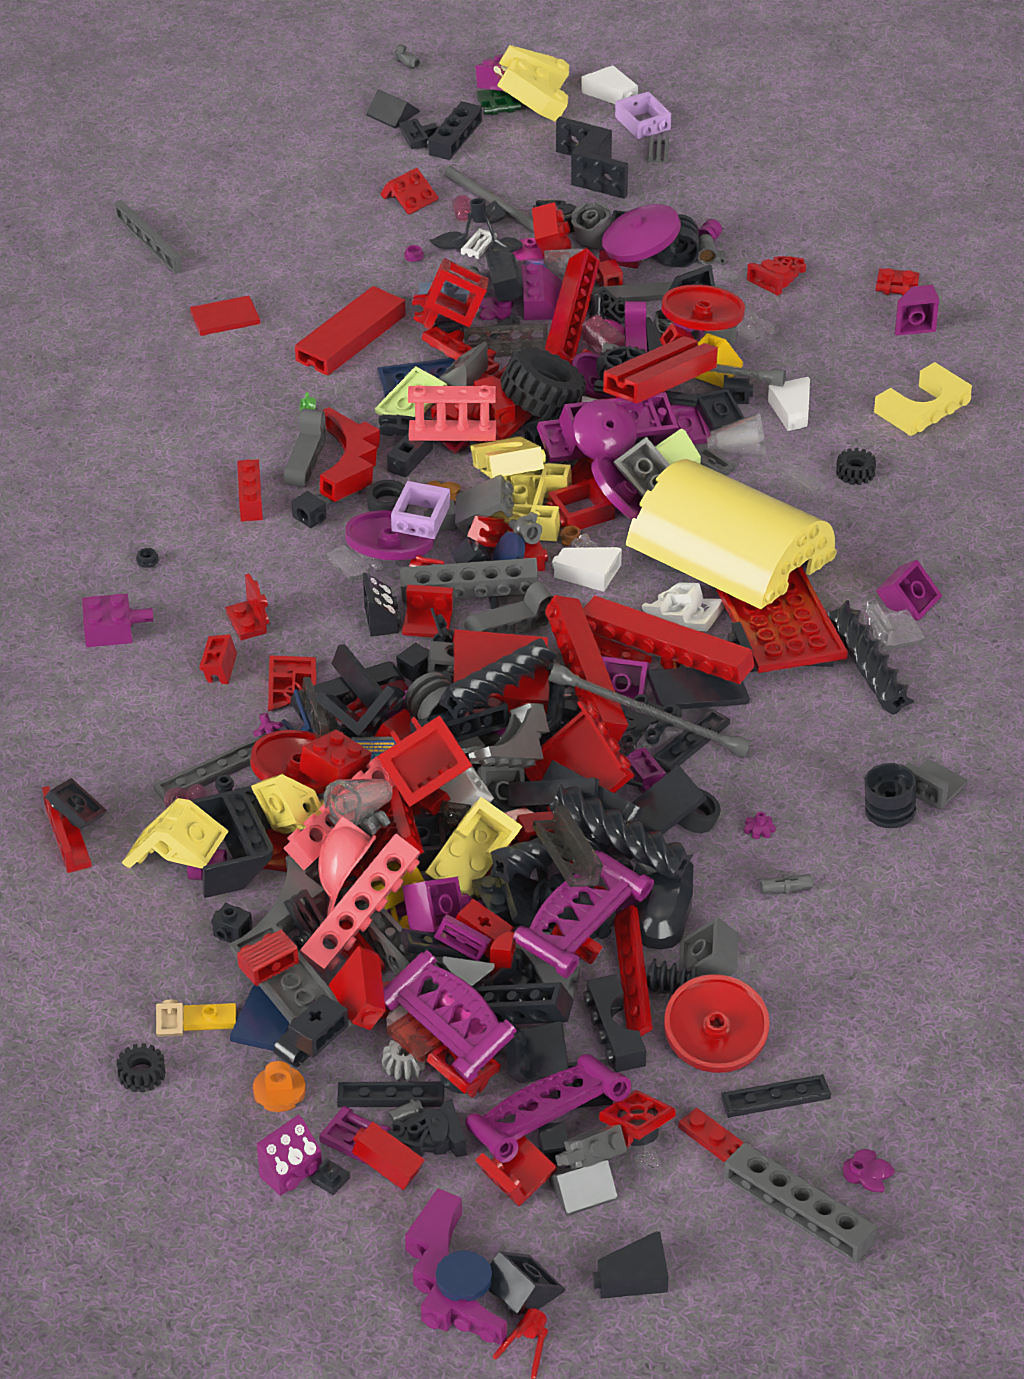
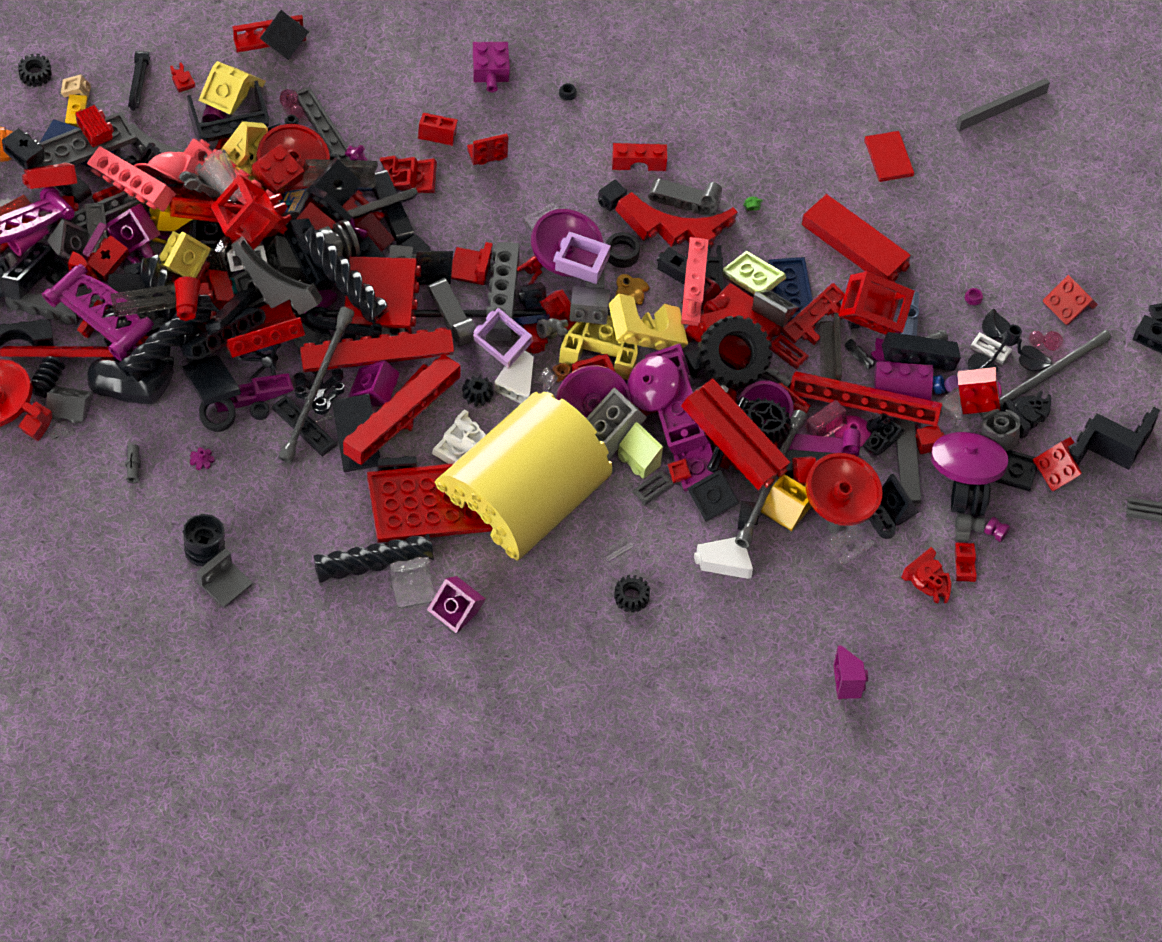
camera: 90 degrees right, 15 degrees up
black brick [211,902,253,943] -> none
black slope [363,573,401,637] -> none
clear cone [707,413,767,456] -> none
light yellow arch [874,362,972,436] -> none
red plate [875,268,920,296] -> none
none -> red brick [18,402,52,441]
none -> black piece [128,51,150,110]
none -> red plate [170,63,195,92]
none -> red plant [174,276,201,321]
none -> black gear [462,374,494,407]
none -> lavender window [473,308,533,369]
none -> red tile [668,458,692,483]
none -> red slope [955,543,977,582]
none -> red bracket [1032,437,1082,491]

